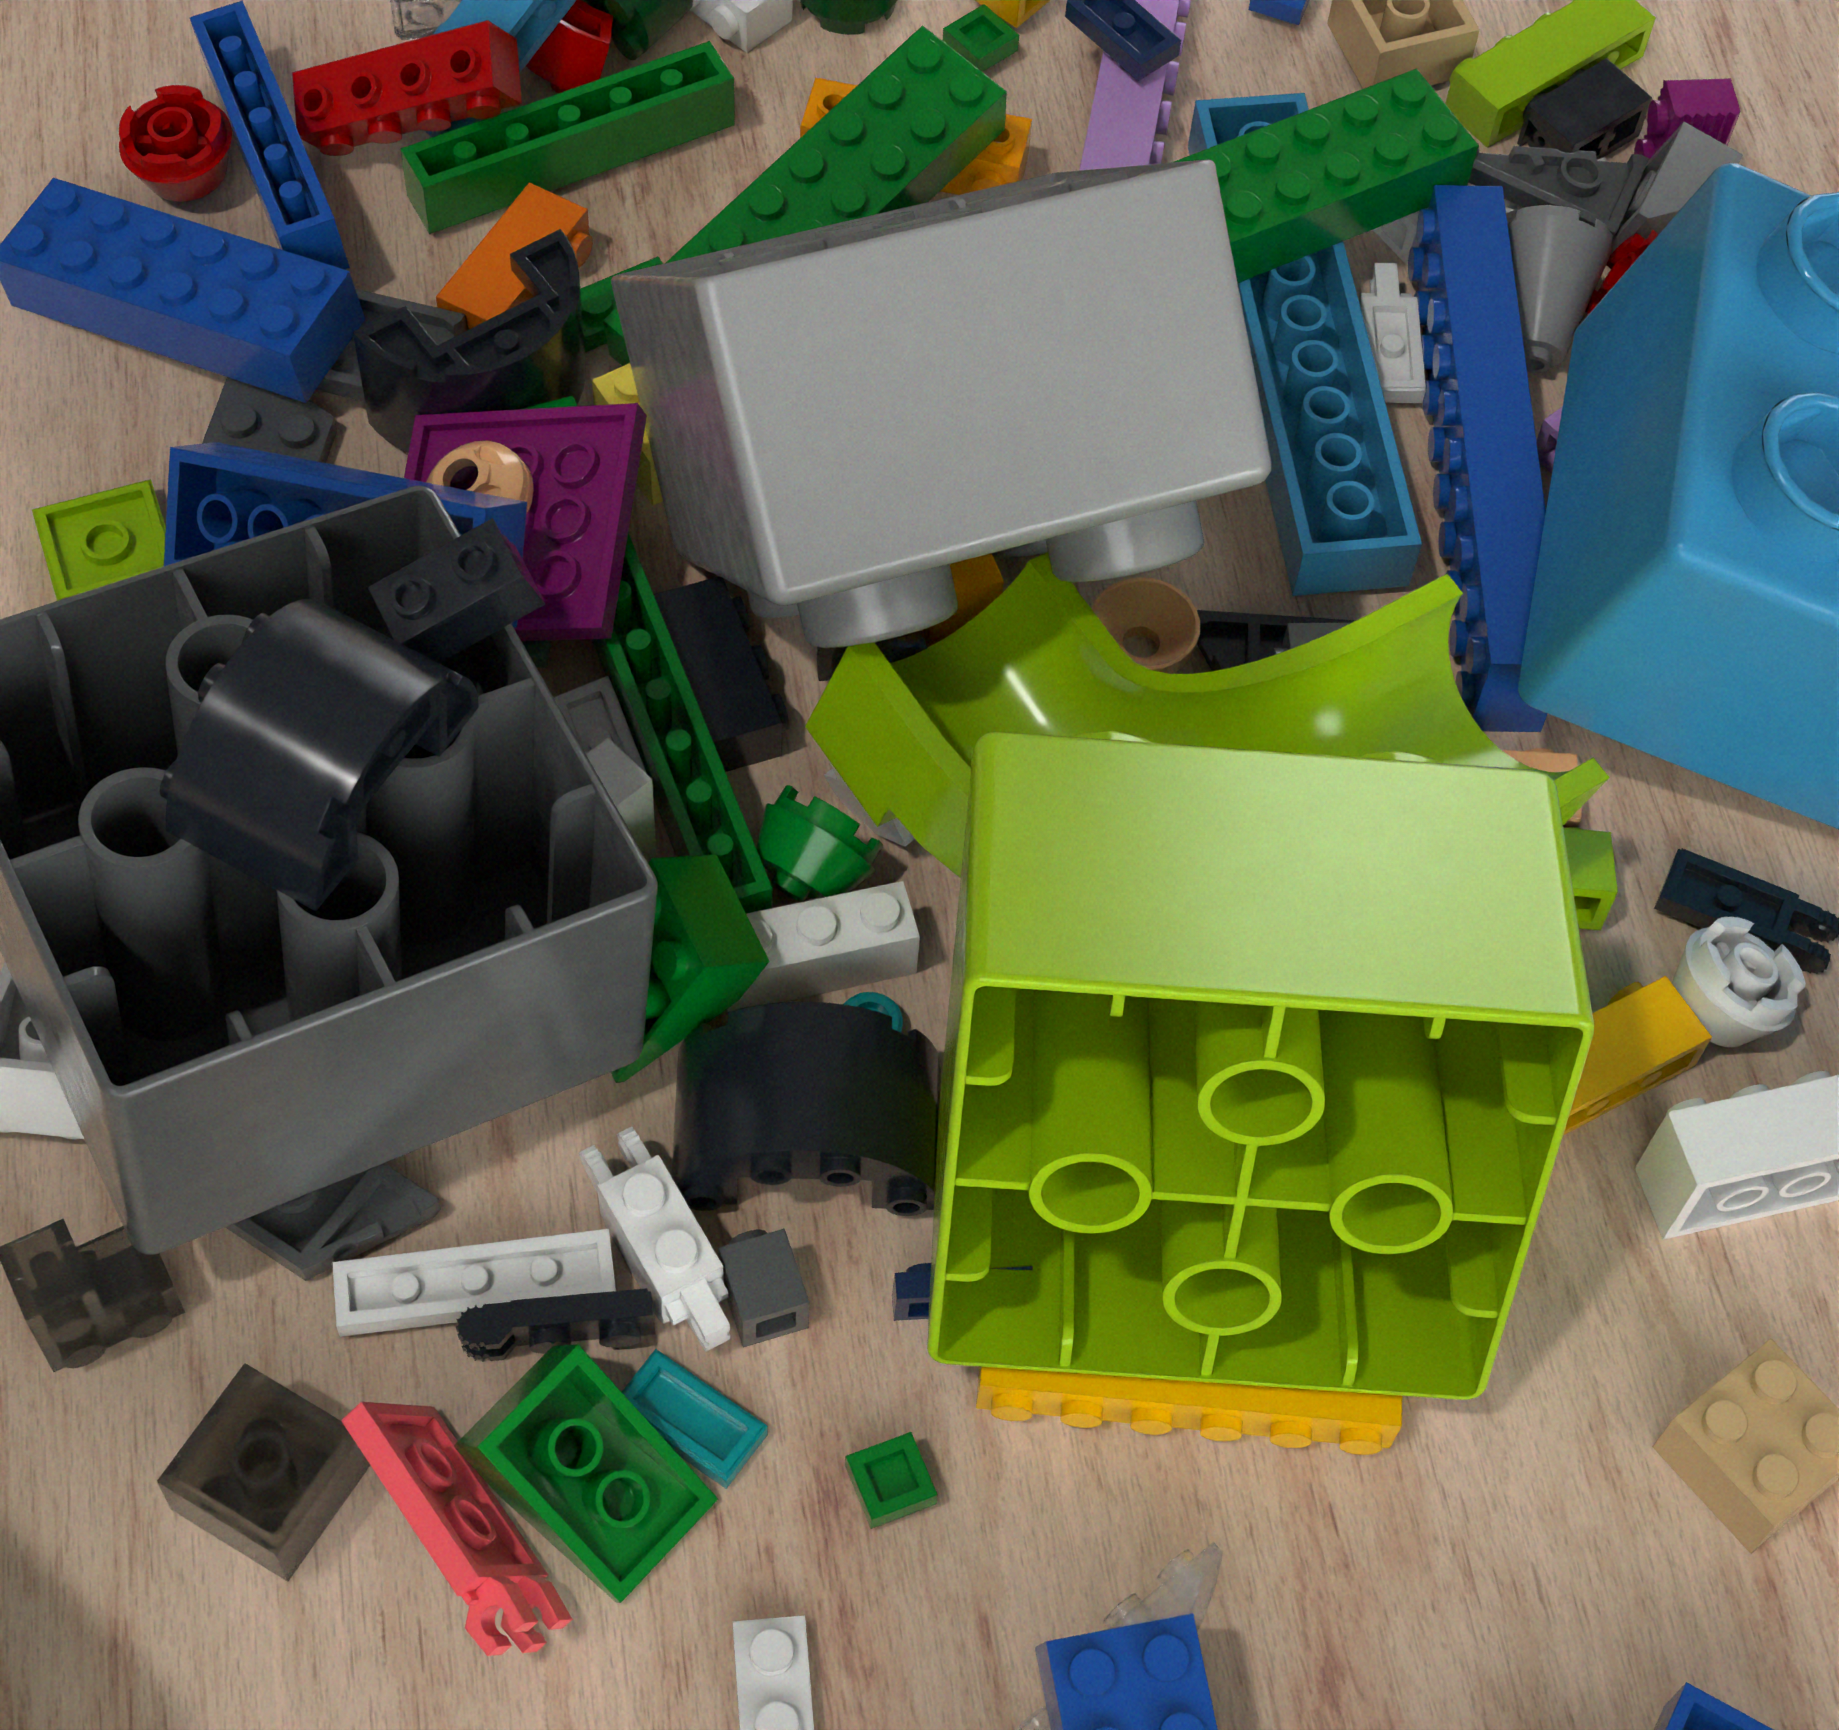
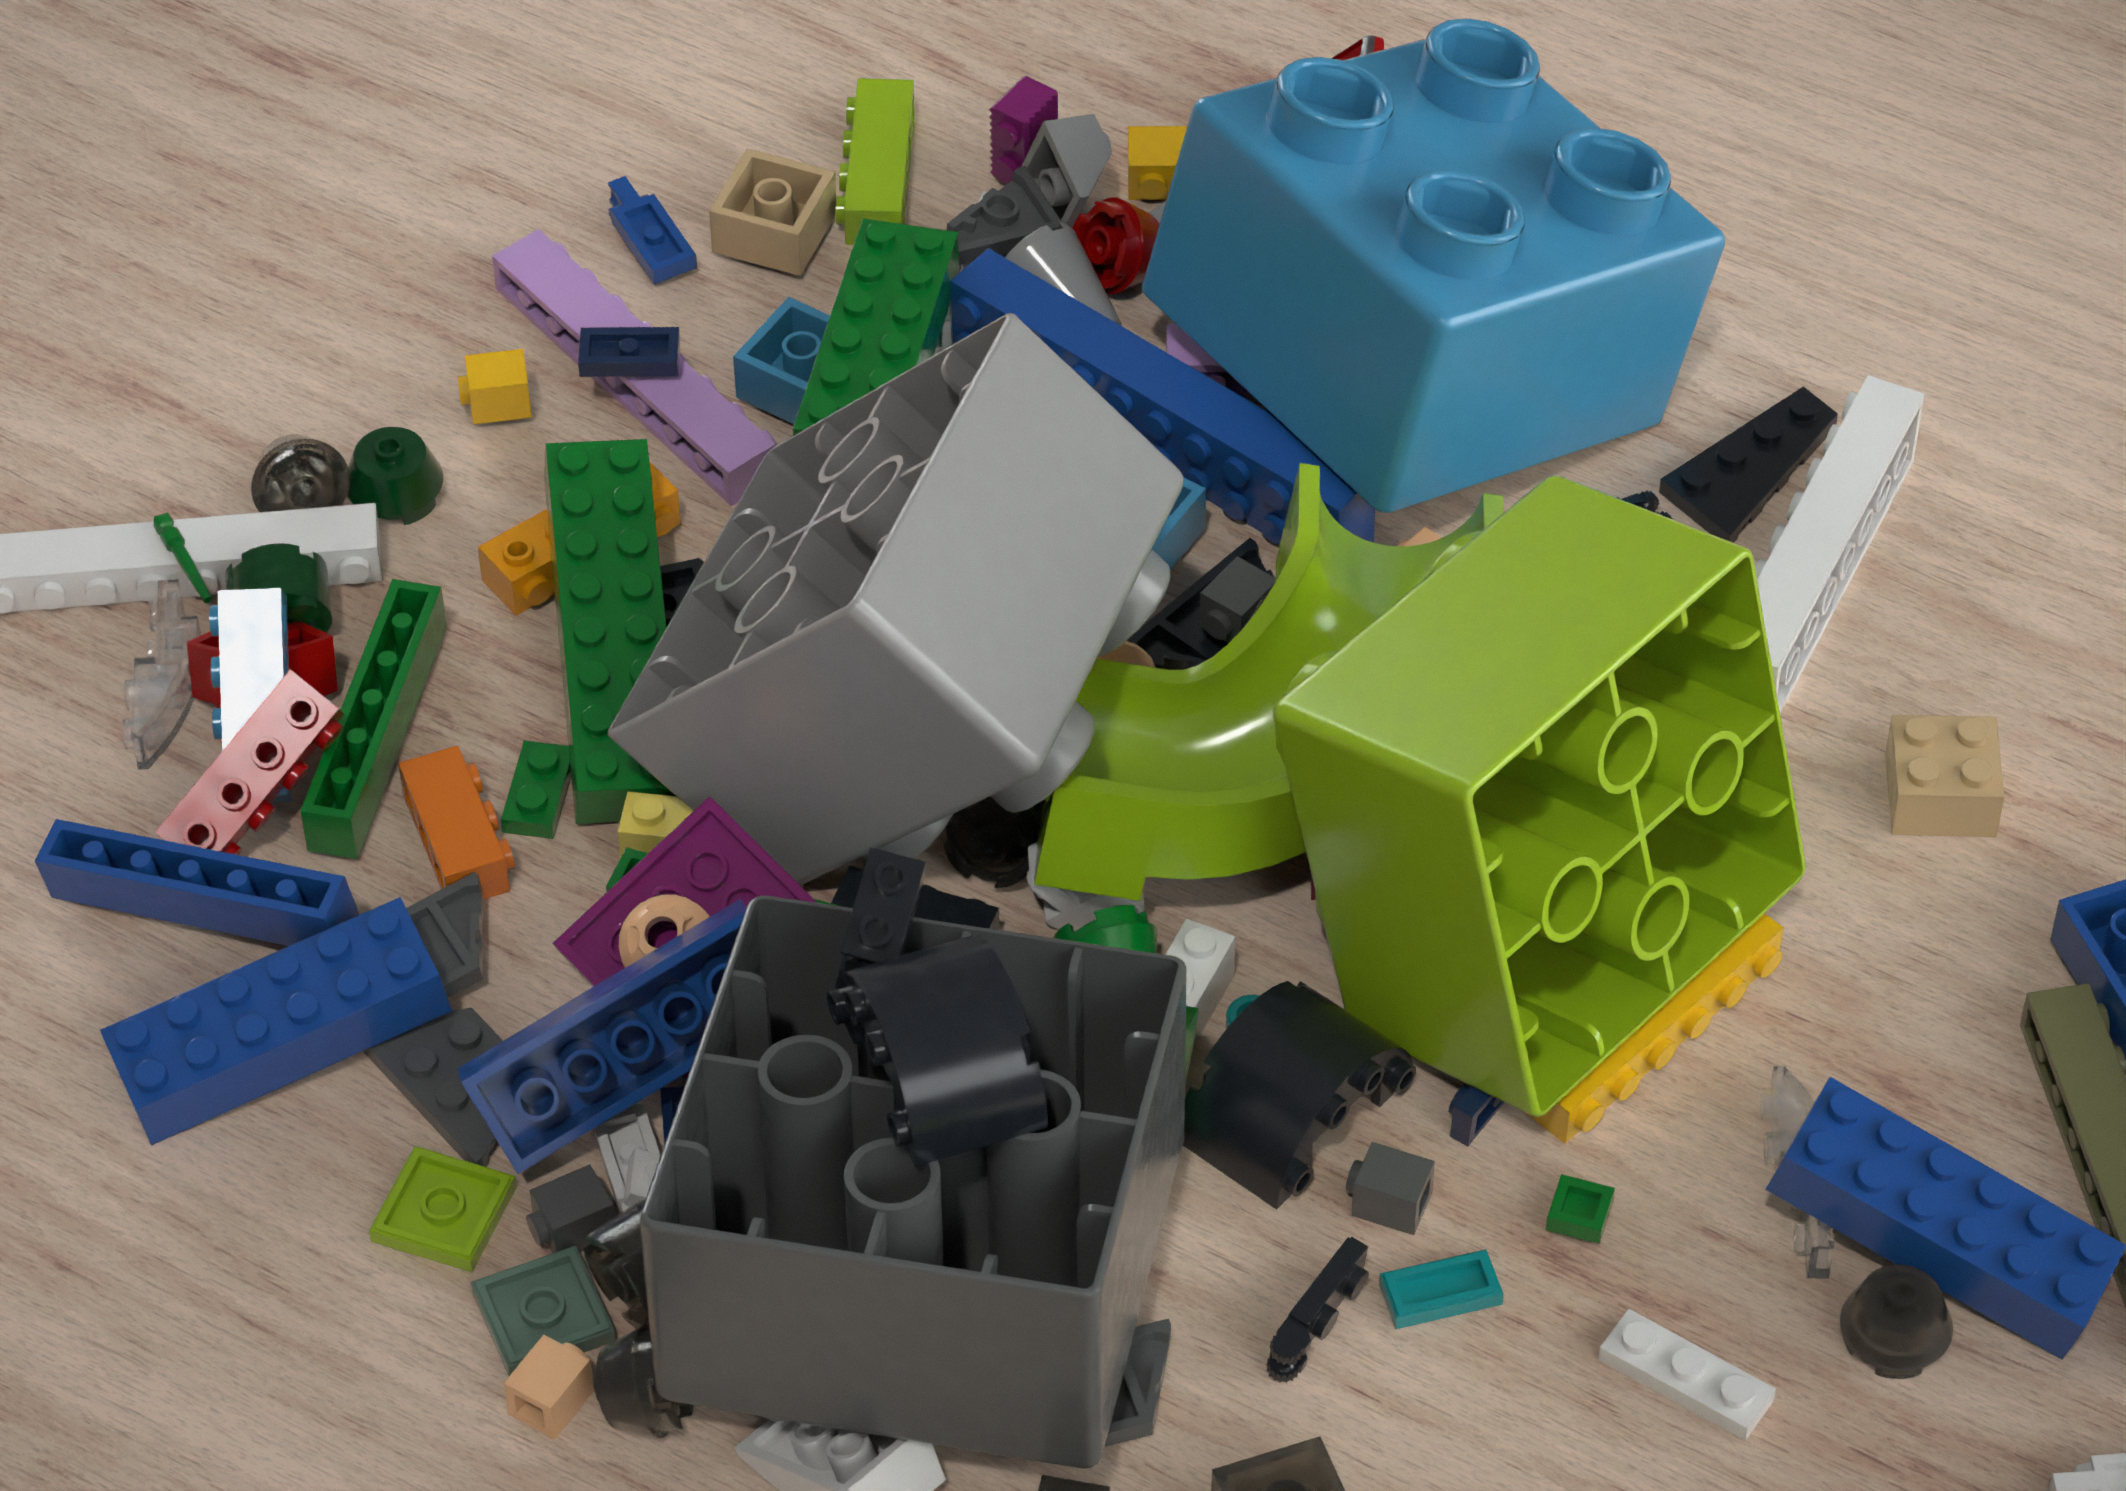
camera: 45 degrees left, 10 degrees down
red cone [119,85,232,202] -> none
white plate [332,1229,616,1337] -> none
coral tile [341,1402,573,1656] -> none
black cylinder [353,229,586,453] -> none
green slope [454,1344,718,1603] -> none
white hinge [579,1126,730,1352] -> none
green plate [942,4,1020,72] -> none
black hinge [1517,58,1652,159] -> none

